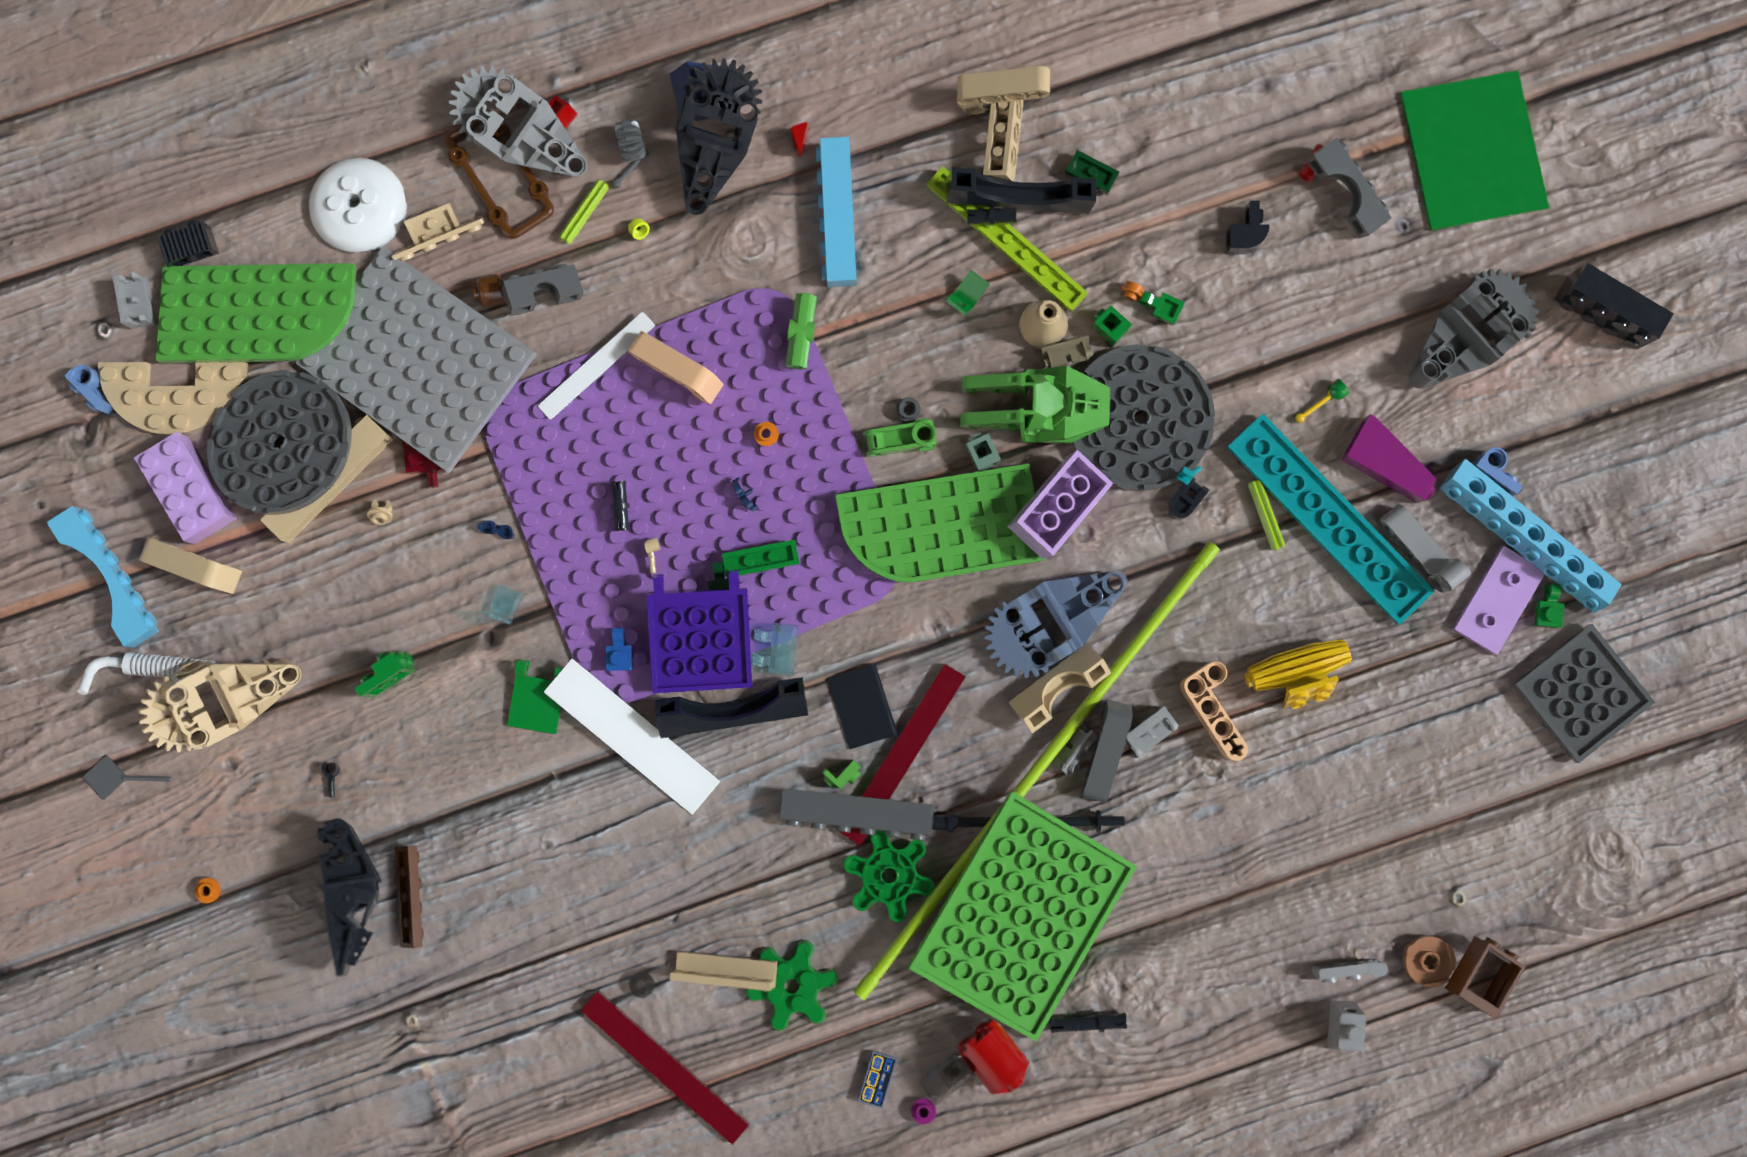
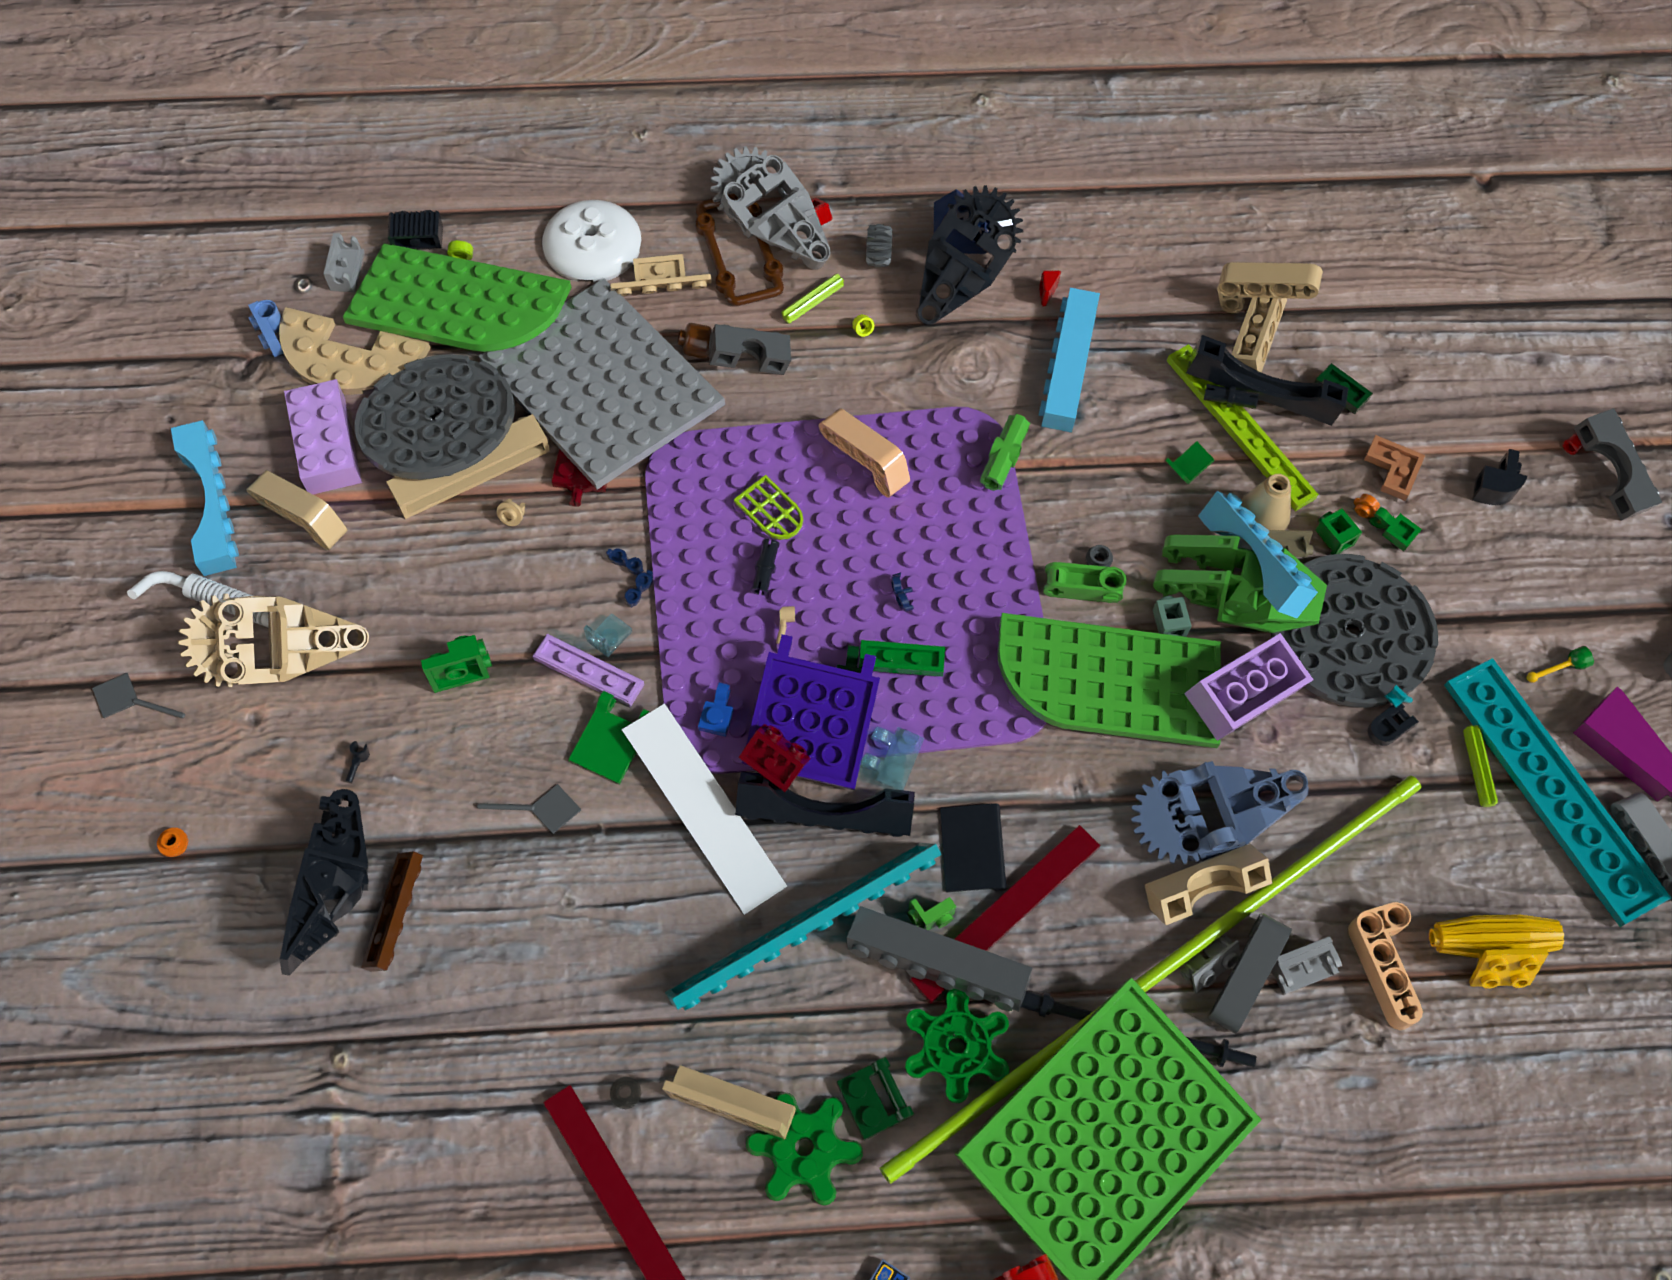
camera: 15 degrees right, 20 degrees down
white sticker [539,312,655,419] -> none
dark grey hinge [612,149,649,188] -> none
orange plate [754,422,779,447] -> none
none -> lime tile [447,240,473,260]
none -> dark grey piece [477,784,581,834]
none -> lavender tile [533,634,644,708]
none -> dark blue piece [625,570,653,608]
none -> teal plate [665,843,942,1010]
none -> lime window [734,475,803,540]
none -> dark red bracket [738,724,811,792]
none -> dark green plate [836,1057,915,1141]
none -> medium azure arch [1198,491,1318,618]
none -> nougat plate [1364,435,1425,501]

